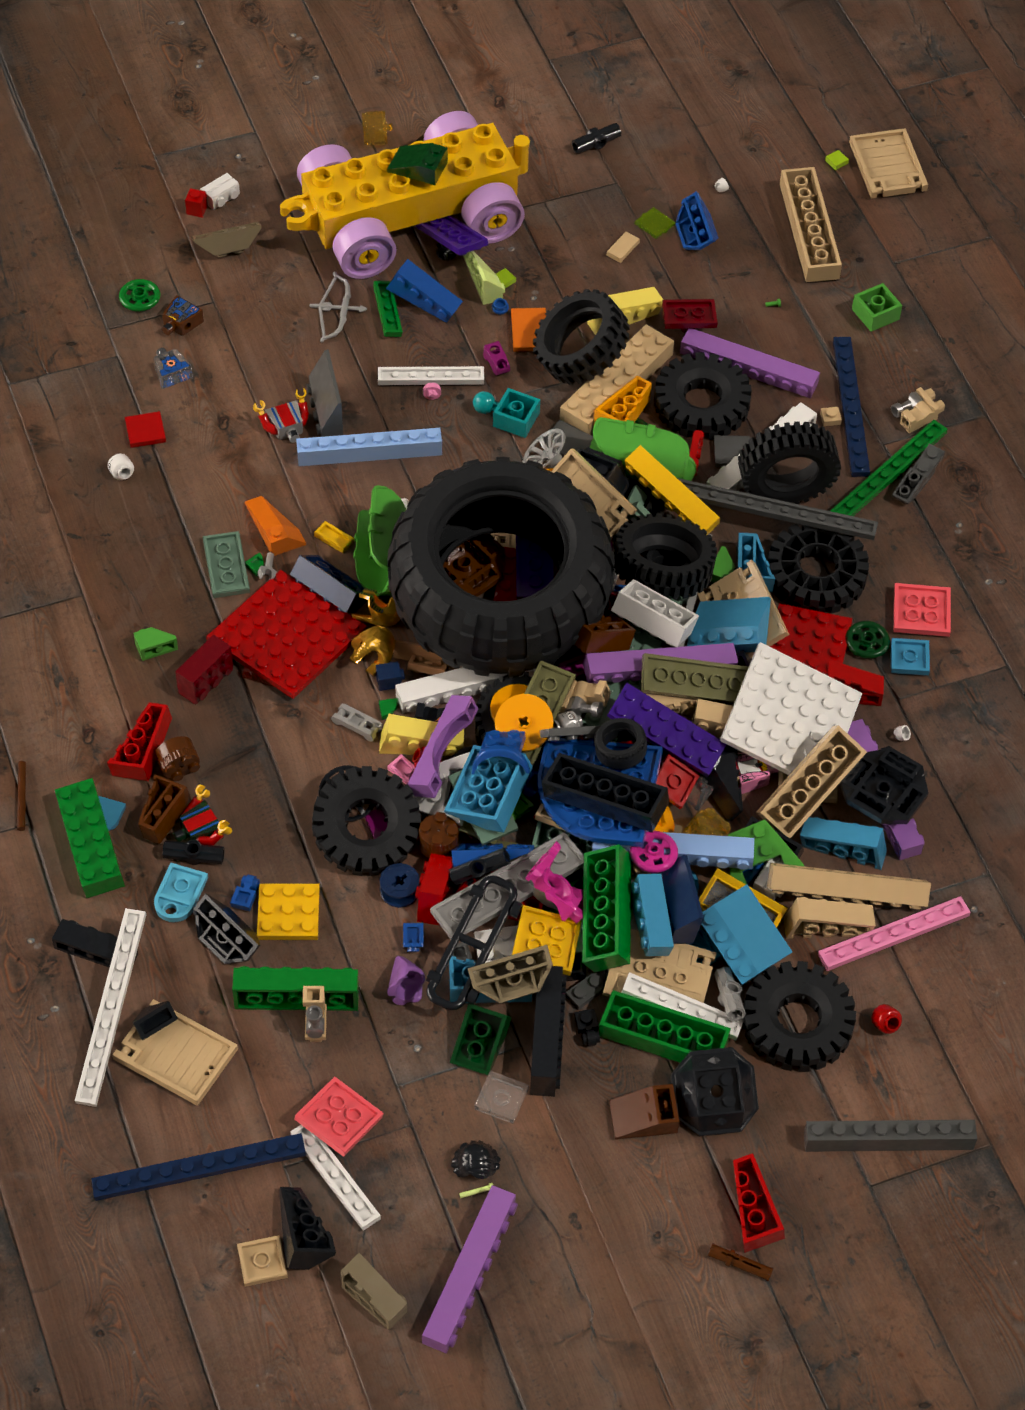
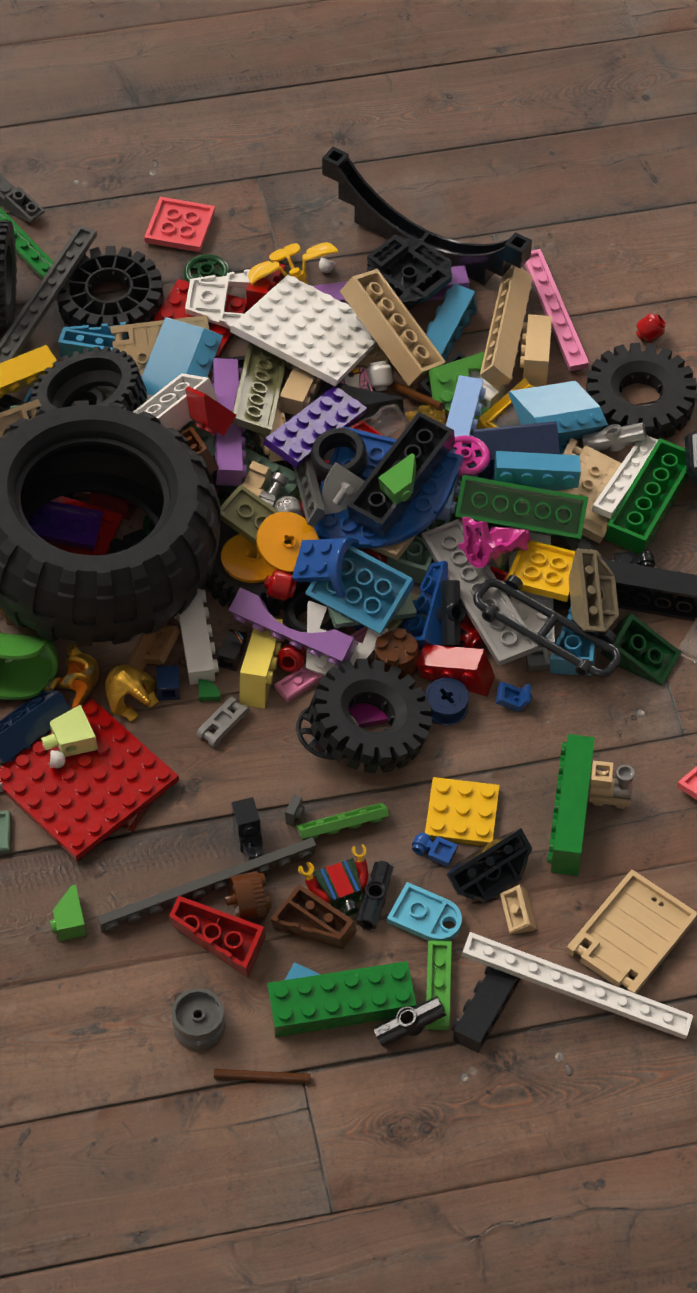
camera: 80 degrees left, 0 degrees up
black slope [132,1001,178,1040] -> none
dark red brick [175,635,233,705] -> none
medium lavender hat [387,956,425,1005] -> none
dark azure plate [891,638,930,676] -> none
none -> yellowish green torso [41,705,98,757]
none -> white hinge [49,750,65,768]
none -> dark grey plate [97,837,316,931]
none -> dark grey wheel [171,988,225,1051]
none -> white wing [185,269,250,329]
none -> red slope [185,386,236,436]
none -> black hinge [231,797,263,861]
none -> yellow plant [248,242,339,285]
none -> red head [264,570,297,601]
none -> dark grey plate [285,794,305,826]
none -> bright green plate [296,803,389,840]
none -> black arch [322,147,532,285]
none -> light grey shield [322,462,365,515]
none -> white head [366,361,393,391]
none -> black piece [374,996,447,1047]
none -> bright green slope [378,453,416,505]
none -> reddish brown bar [391,382,445,411]
none -> bright green plate [426,940,452,1030]
none -> tan slope [500,885,537,935]

